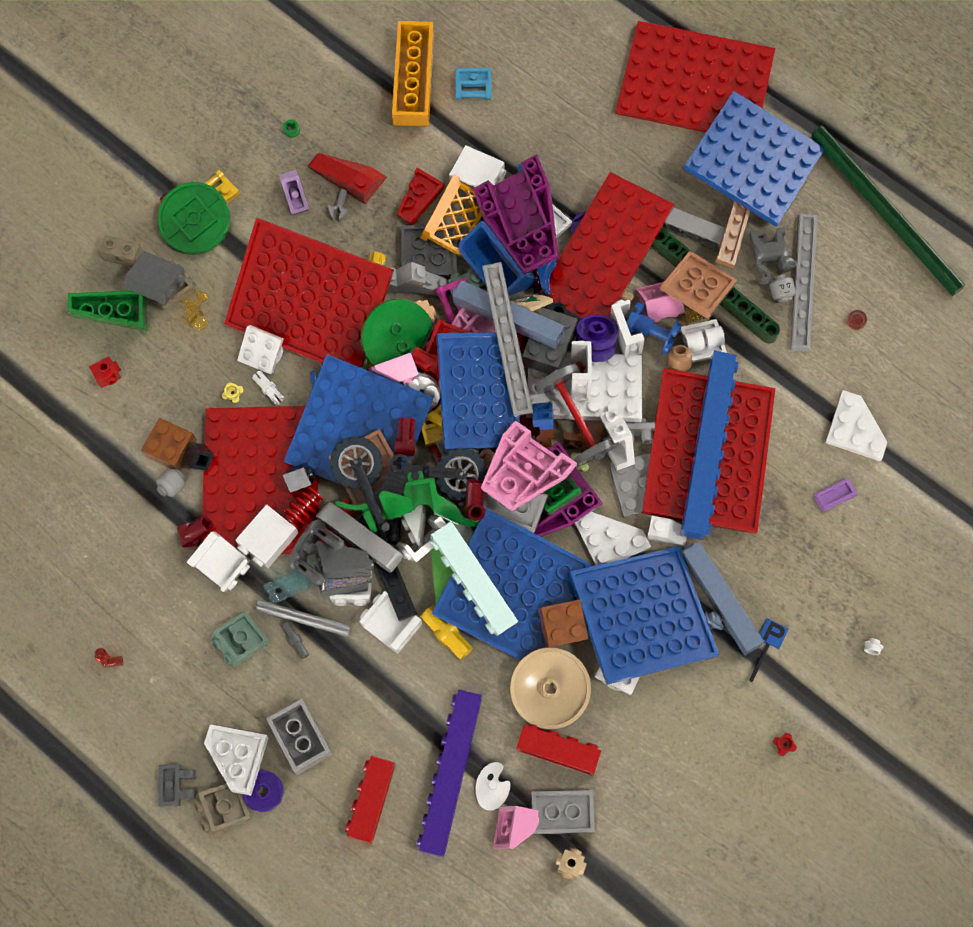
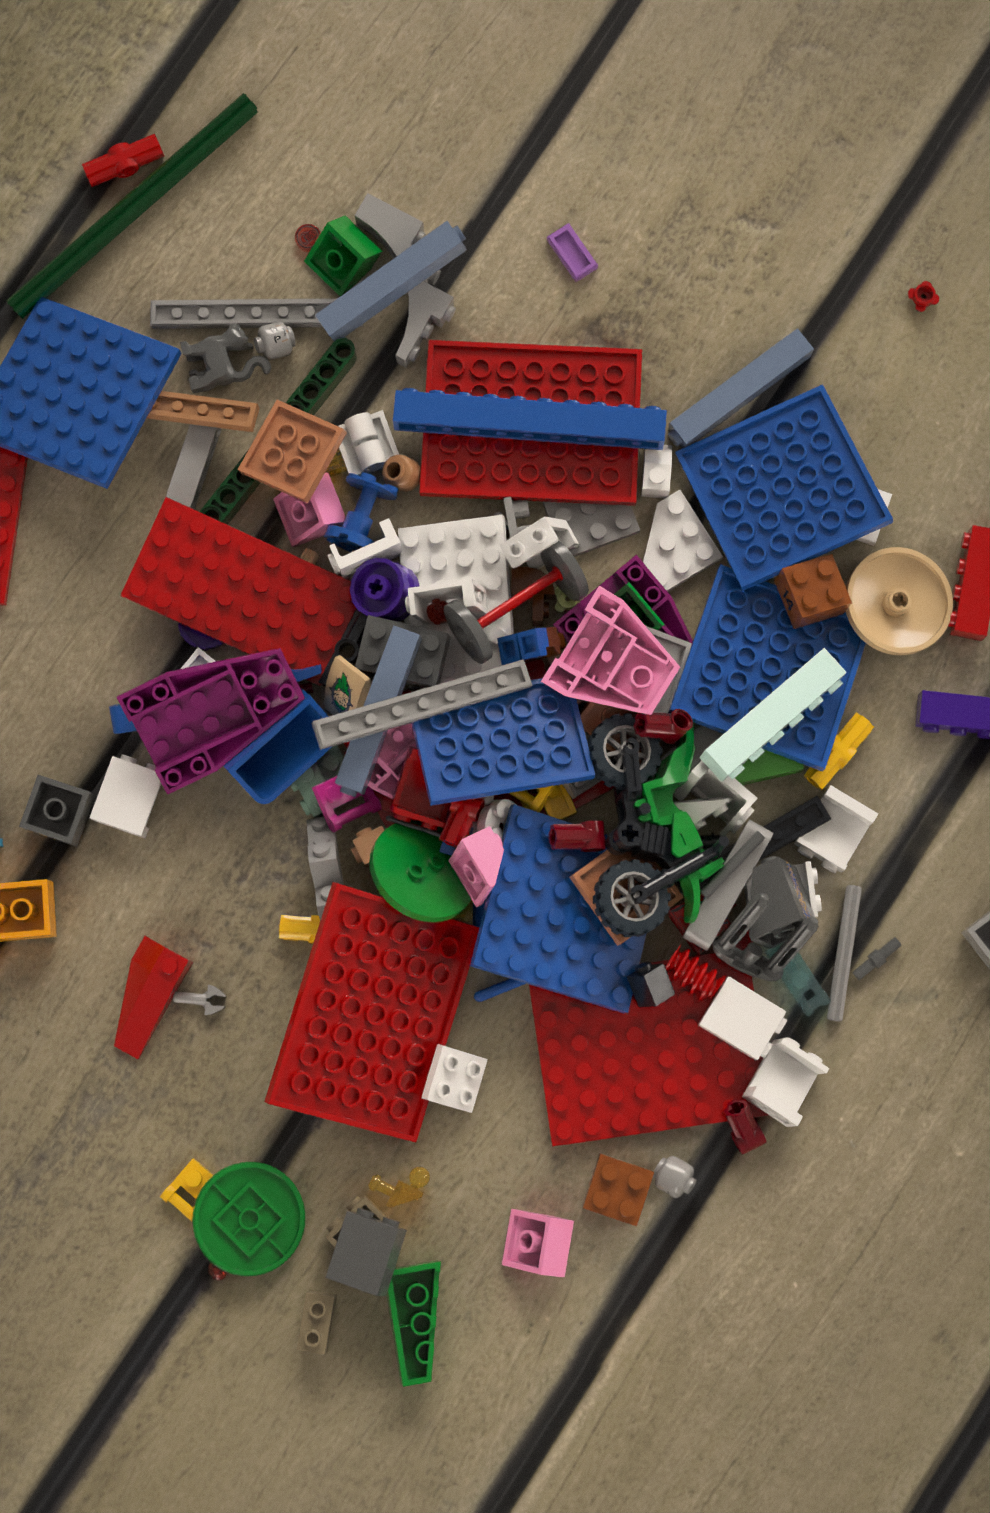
camera: 95 degrees left, 10 degrees up
red brick [89,356,121,388] -> none
clear red arm [95,648,123,668] -> none
black brick [182,441,214,471] -> none
sand green plate [211,612,269,668] -> none
light yellow plate [222,382,244,403] -> none
white pin [252,371,285,406] -> none
lavender slope [279,170,309,214] -> none
green bush [283,120,300,138] -> none
red wing [397,167,445,226] -> none
dark grey plate [401,224,457,278] -> none
light orange fence [420,175,482,256] -> none
sand blue plant [704,611,724,630] -> none
piece [749,618,788,682] -> none
white plate [825,390,887,461] -> none
white plate [864,638,884,655] -> none
none -> dark grey brick [19,775,95,847]
none -> red piece [82,133,165,187]
none -> green slope [304,215,382,297]
none -> sand blue brick [315,221,467,341]
none -> light grey arch [355,193,456,368]
none -> bright pink slope [502,1209,574,1277]
none -> dark grey bar [700,831,765,899]

